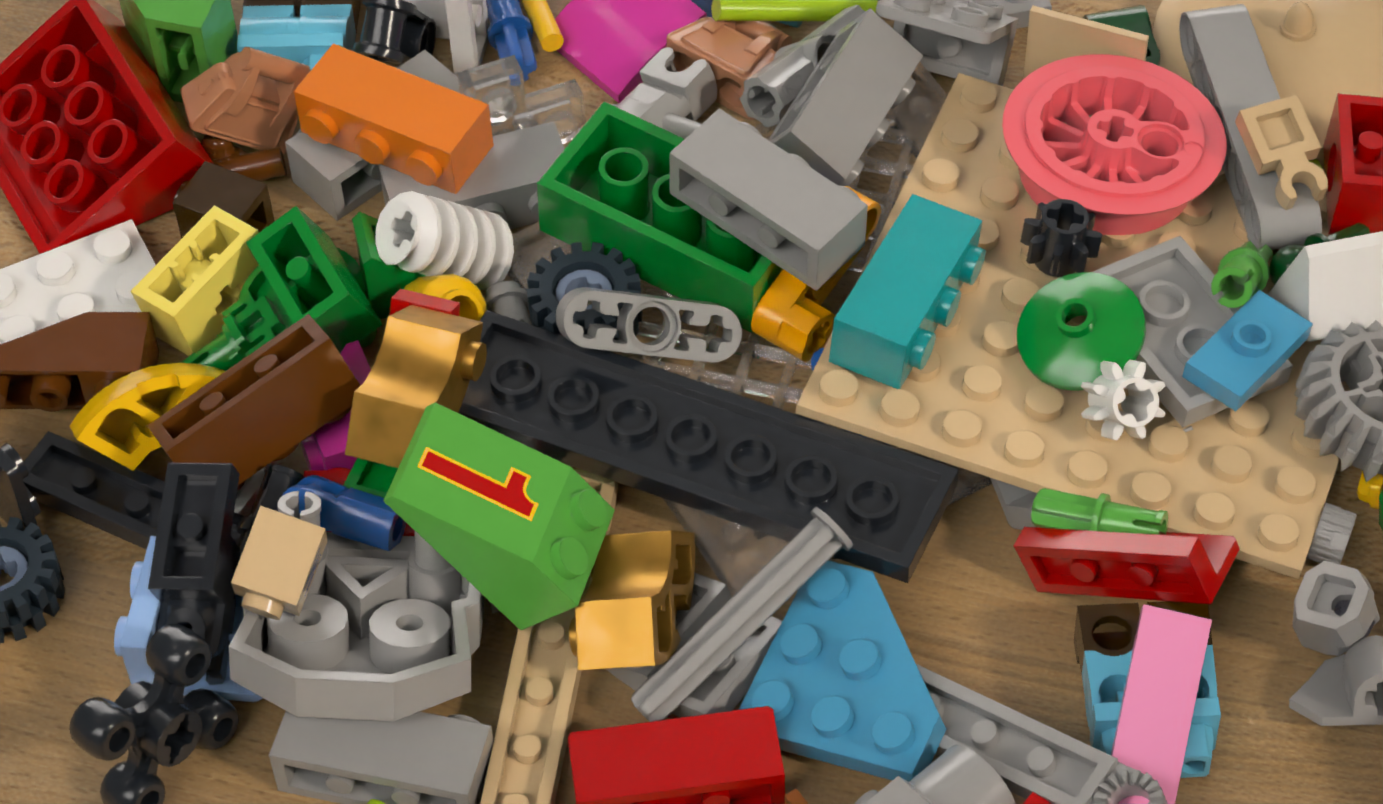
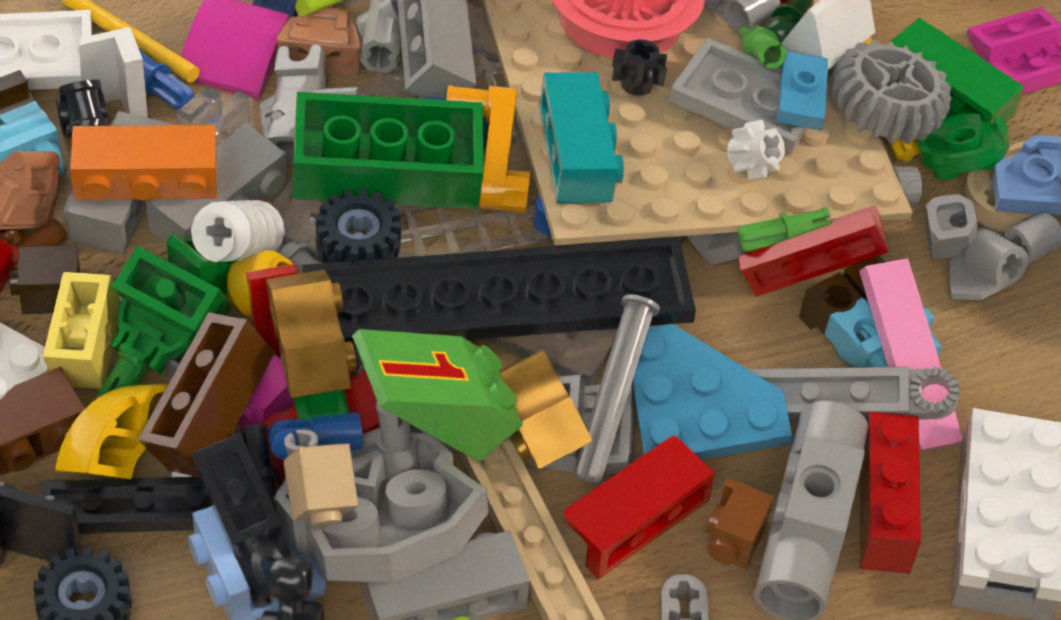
camera: 40 degrees left, 0 degrees up
light grey beam [556,287,742,363] -> none
light grey brick [670,108,868,291] -> none
green dish [1017,272,1146,391] -> none

